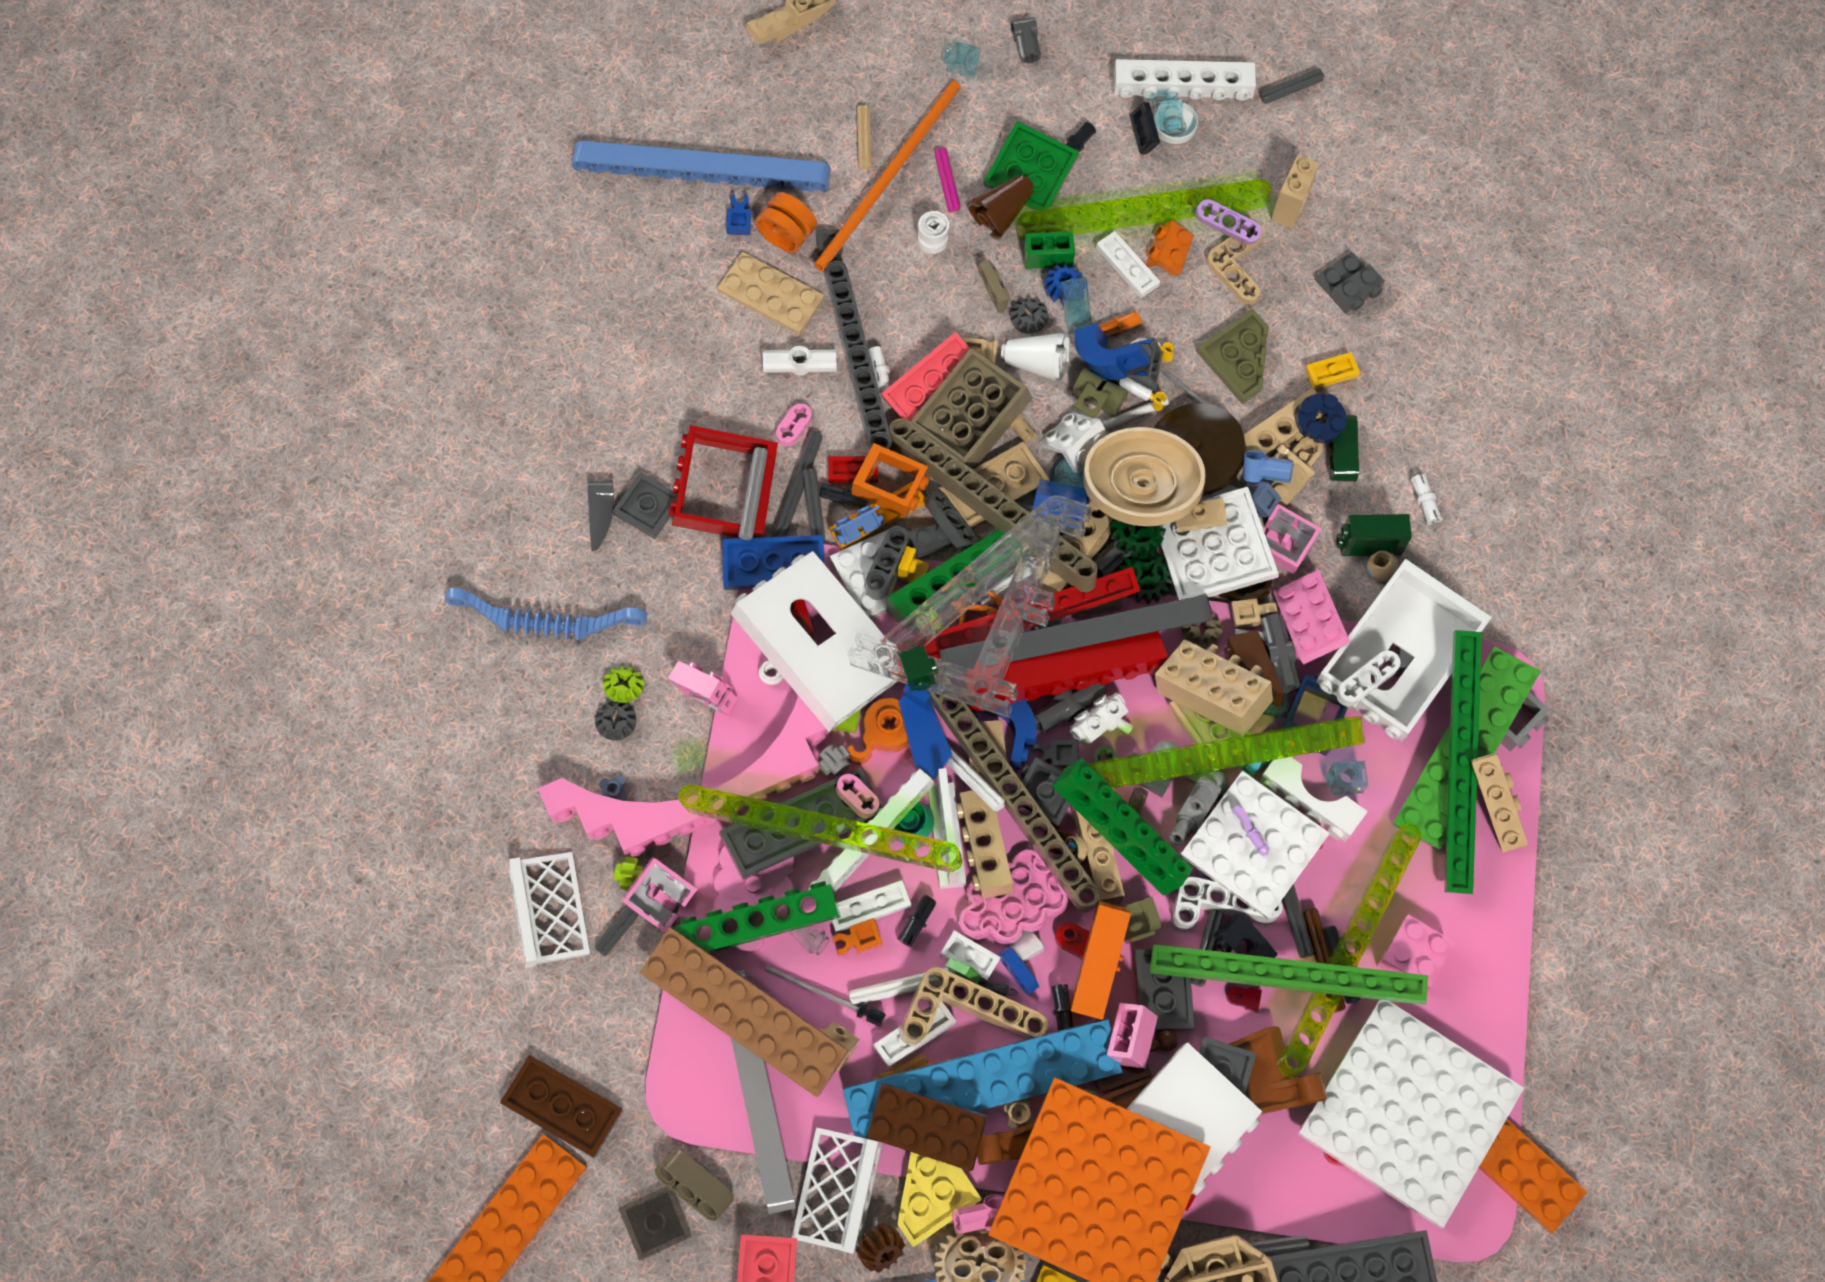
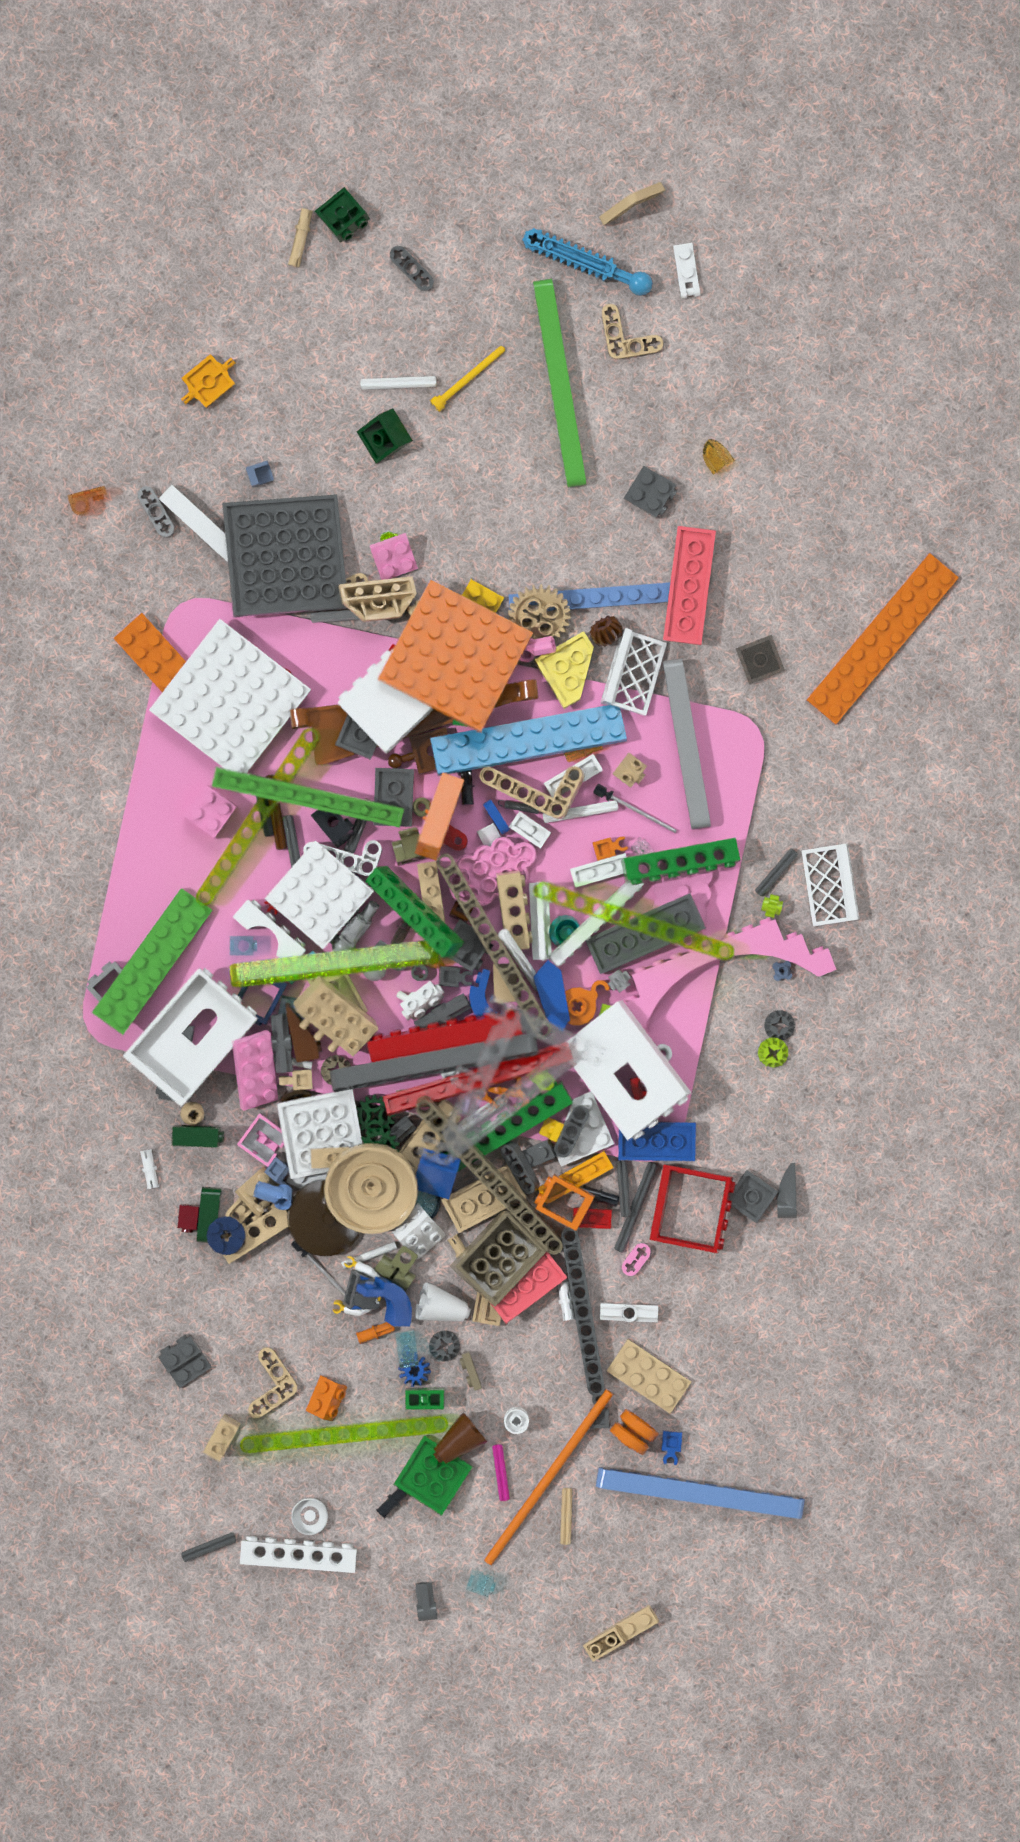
camera: 175 degrees left, 20 degrees up
medium blue piece [444,588,648,641] -> none
reddish brown plate [500,1055,623,1159] -> none
piece [621,858,697,933] -> none
medium nougat plate [639,927,849,1097] -> none
dark tan beam [655,1149,734,1221] -> none
bright pink piece [668,661,738,716] -> none
light grey axle [739,447,768,541] -> none
medium blue hinge [830,505,885,545] -> none
bright pink beam [836,774,880,819] -> none
reddish brown plate [867,1083,988,1171] -> none
black axle [897,895,936,948] -> none
dark green brick [899,646,938,692] -> none
bright green tile [945,958,981,984] -> none
tan plate [1004,1099,1034,1129] -> none
tan tile [1065,836,1087,862] -> none
white plate [1096,231,1160,299] -> none
bright pink brick [1107,1003,1158,1069] -> none
black plate [1130,102,1160,155] -> none
clear light blue brick [1158,96,1185,133] -> none
lavender beam [1195,199,1262,245] -> none
olive plate [1196,309,1269,404] -> none
dark red piece [1226,986,1262,1012] -> none
lavender piece [1232,806,1270,856] -> none
yellow plate [1305,352,1360,390] -> none
white beam [1336,650,1400,706] -> none
green plate [1444,630,1482,895] -> none
tan bracket [1472,753,1528,852] -> none
none -> dark red brick [177,1204,200,1233]
none -> olive plate [413,797,431,817]

